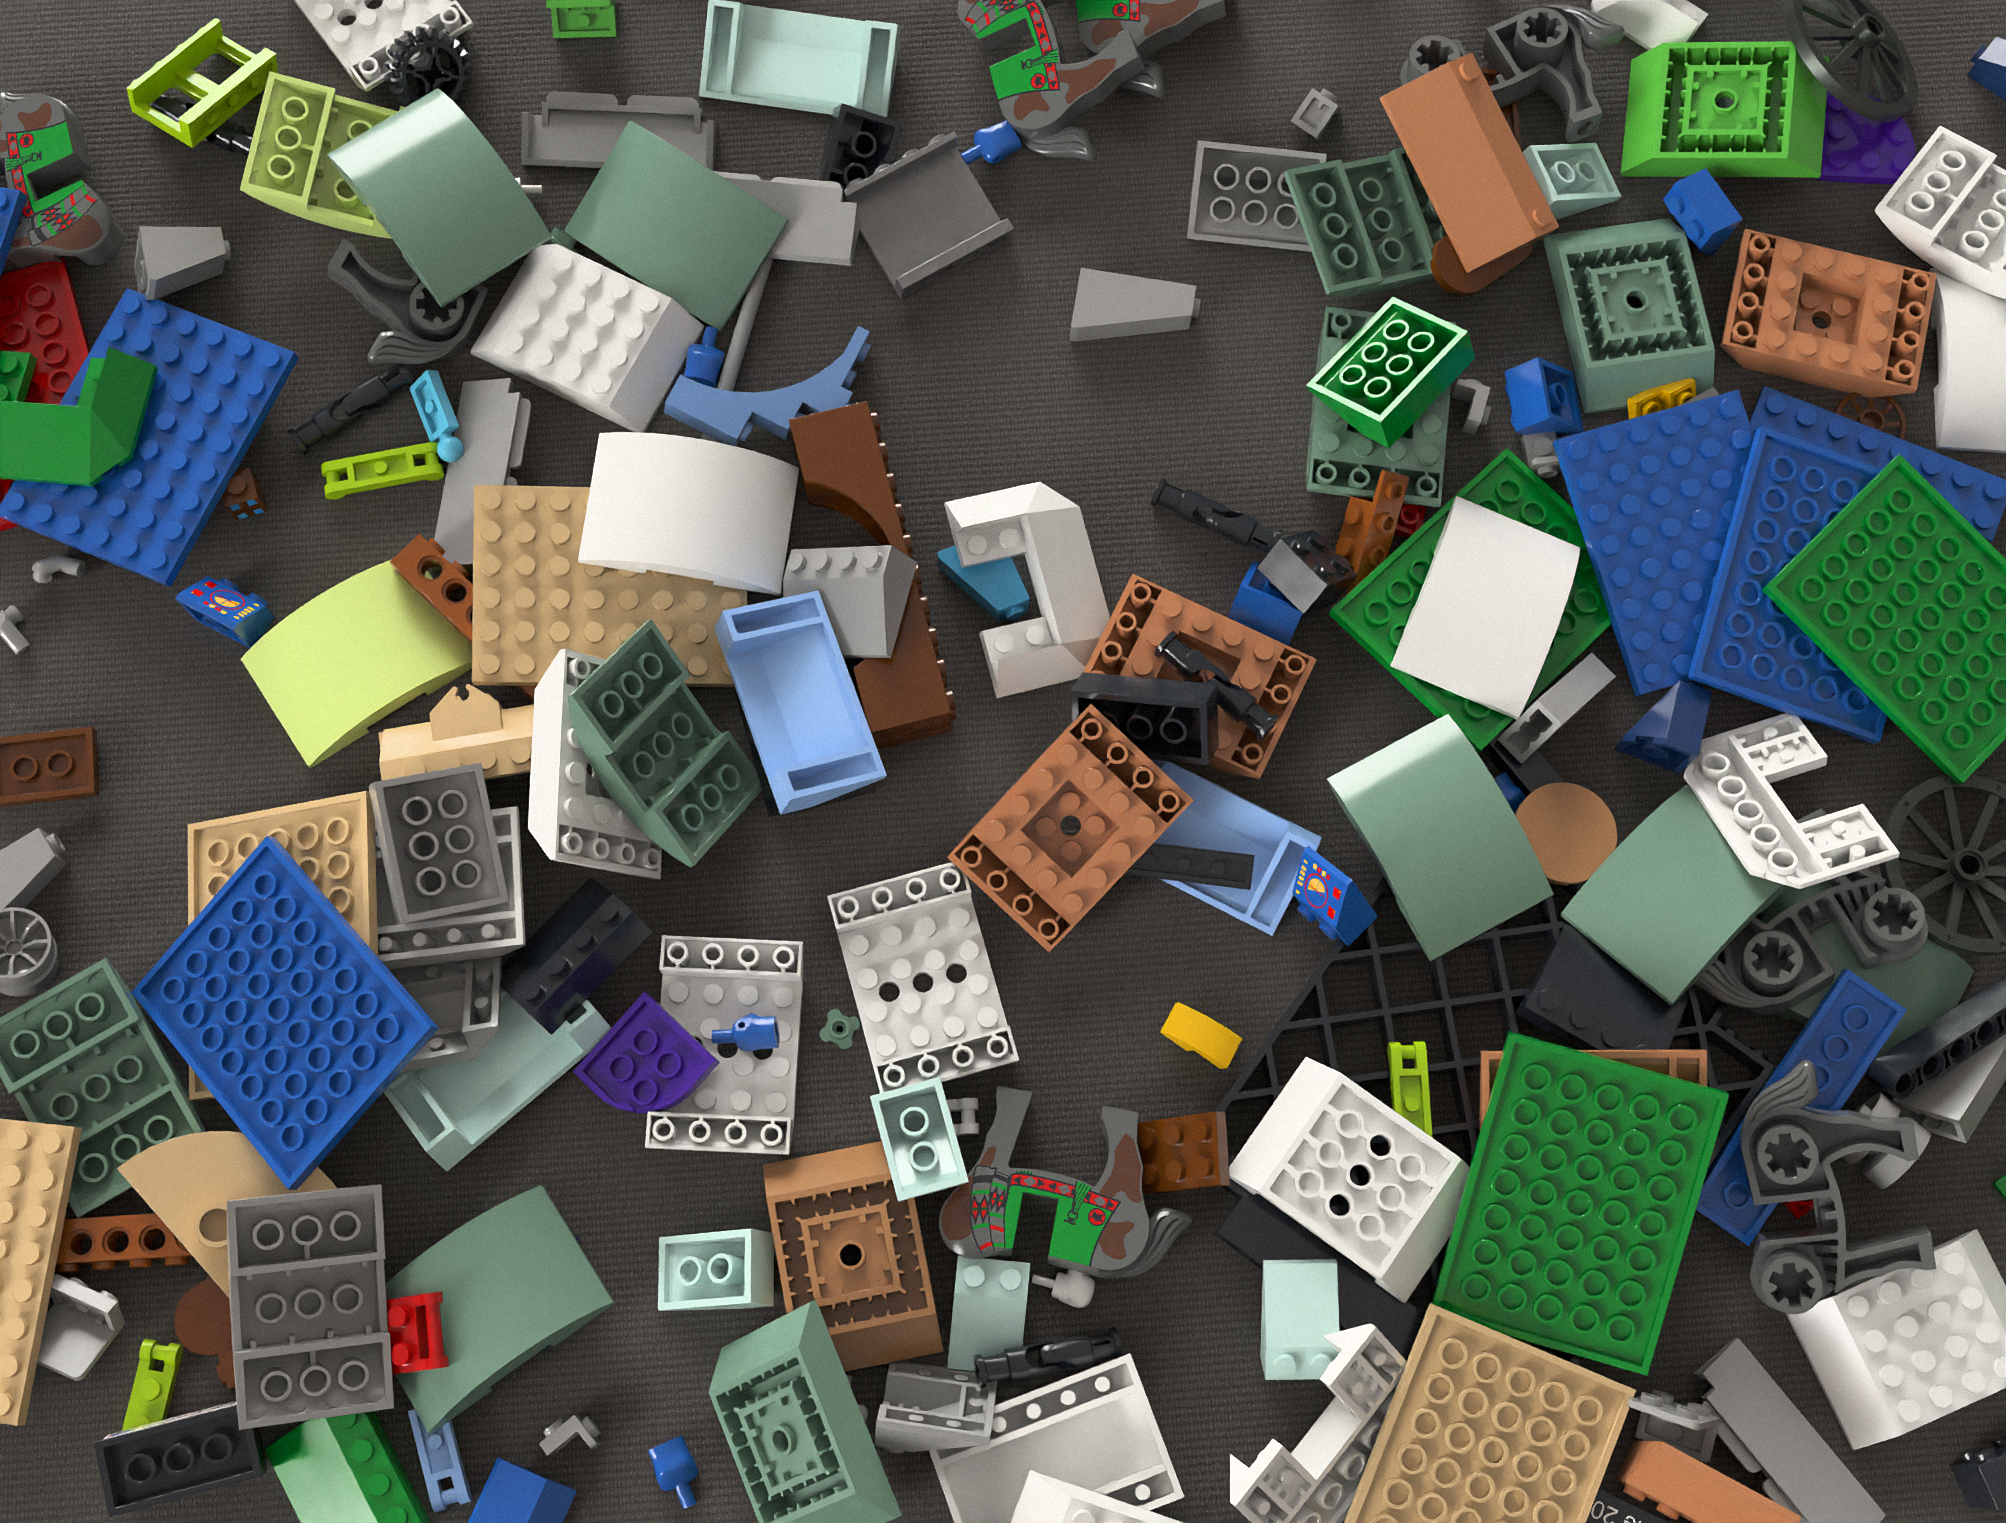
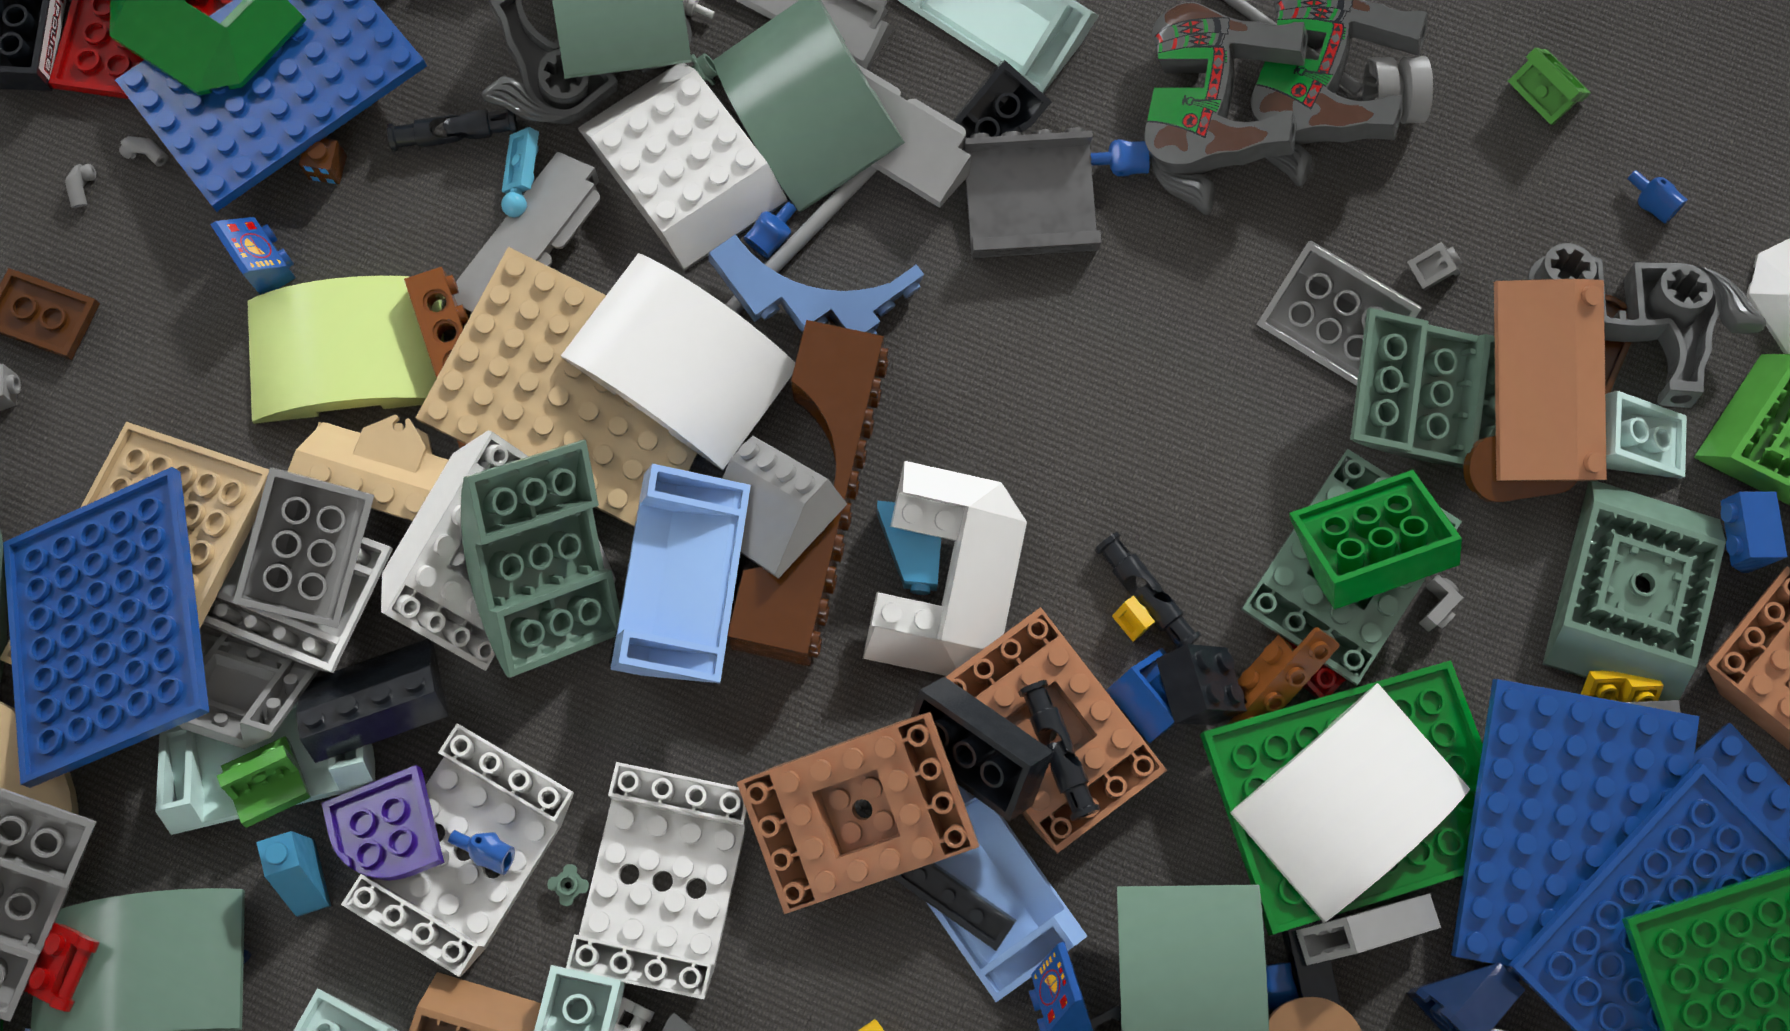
camera: 30 degrees right, 0 degrees up
lime plate [321,442,444,499] -> none
light grey slope [1070,268,1201,341] -> none
blue slope [1505,357,1584,436] -> none
light grey bracket [1520,432,1561,479] -> none
none -> bright green bracket [217,736,311,828]
none -> dark azure slope [256,831,331,917]
none -> yellow plate [1112,596,1155,641]

